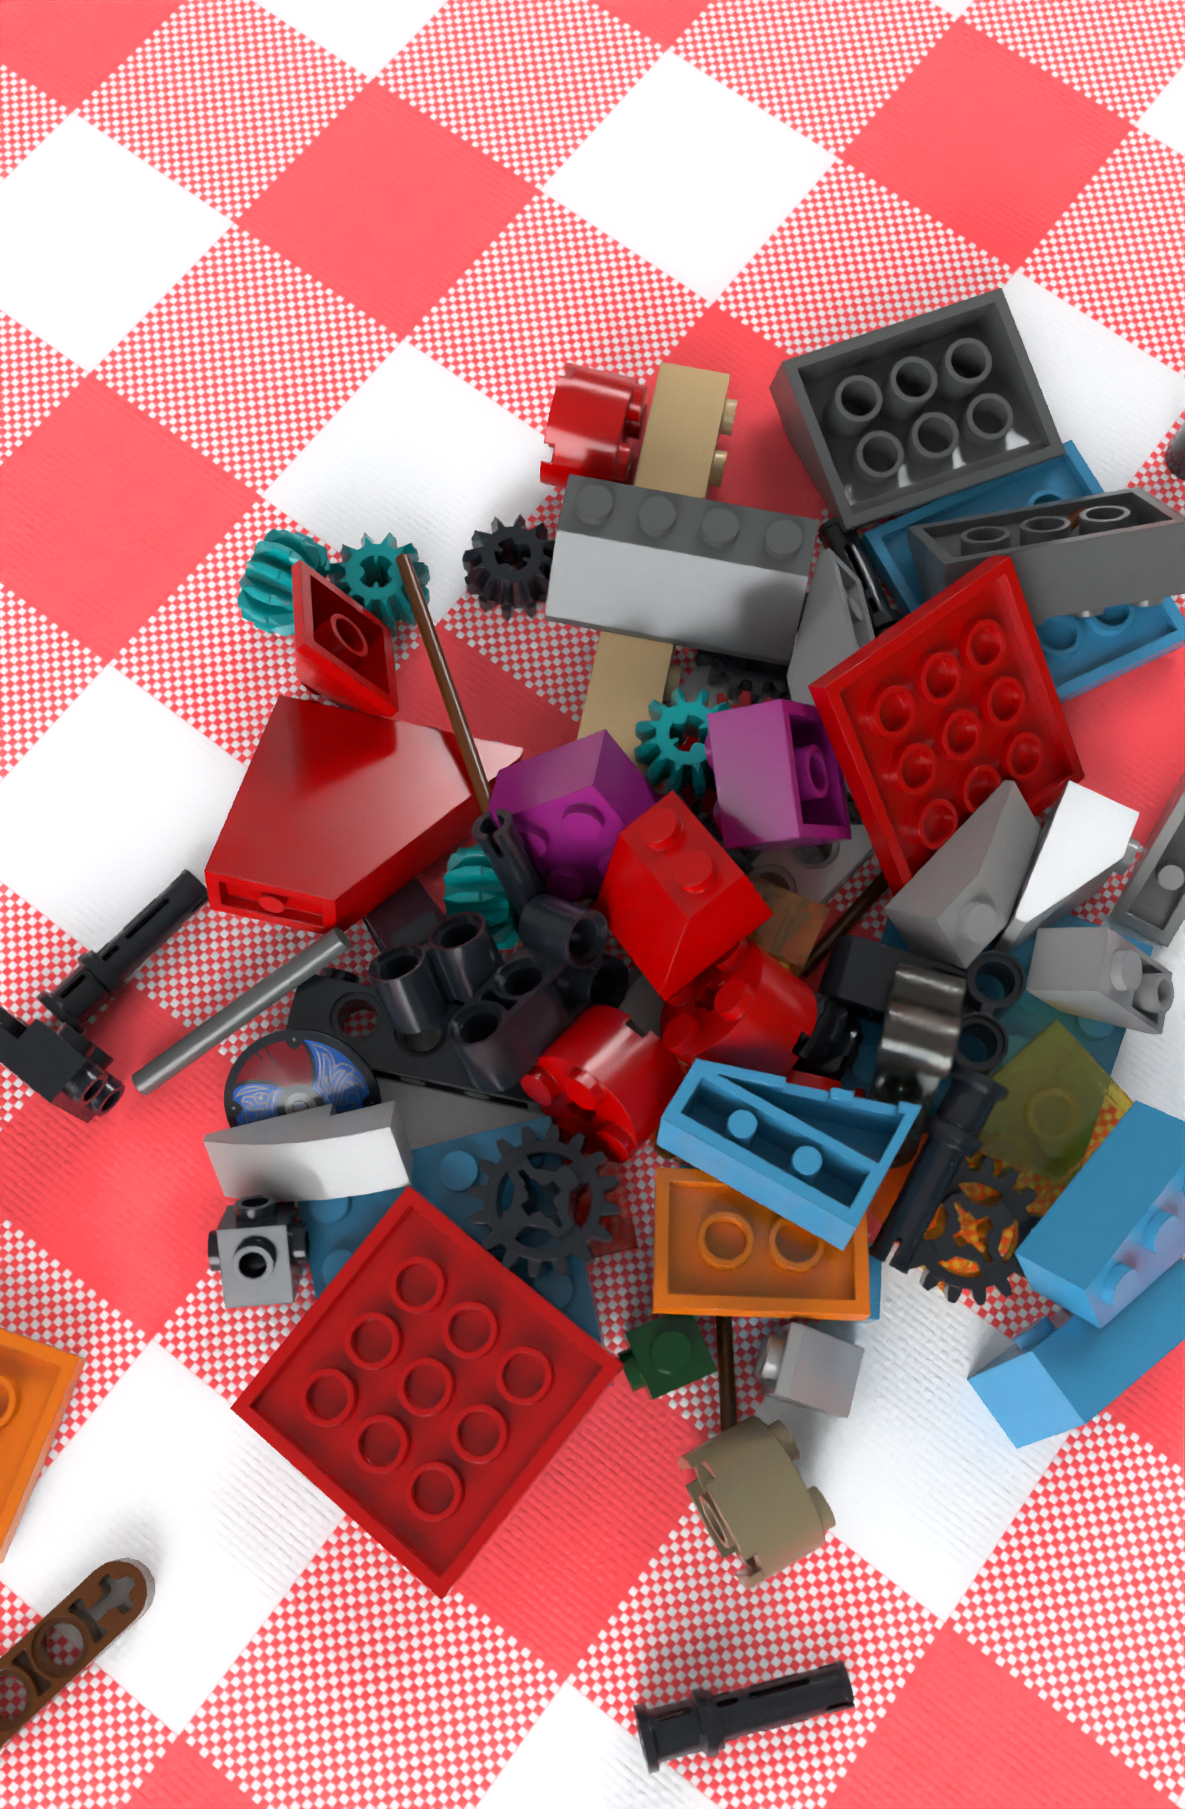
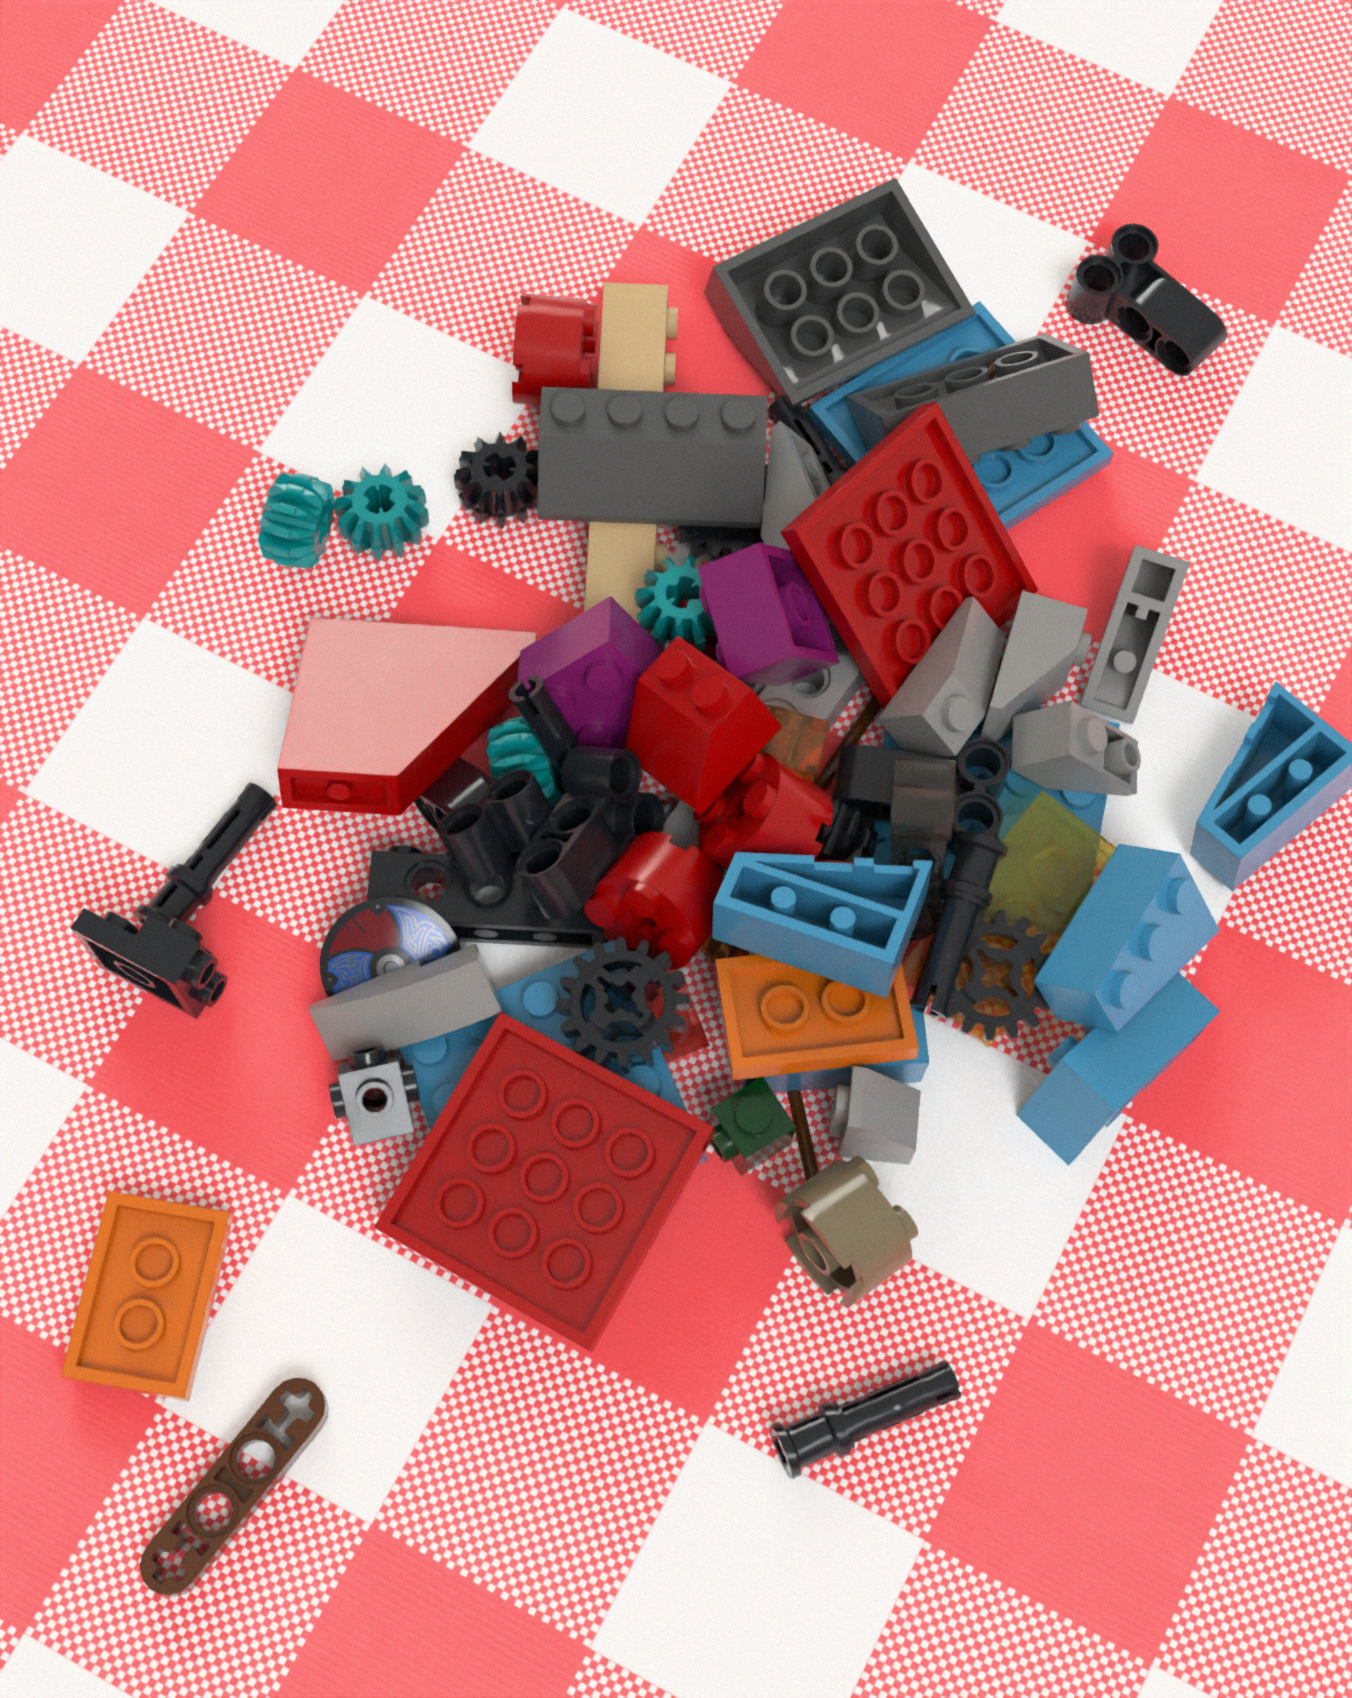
camera: 10 degrees left, 5 degrees down
dark grey bar [132,927,351,1095] -> none
red slope [291,559,399,718] -> none
reddish brown axle [395,553,492,815] -> none

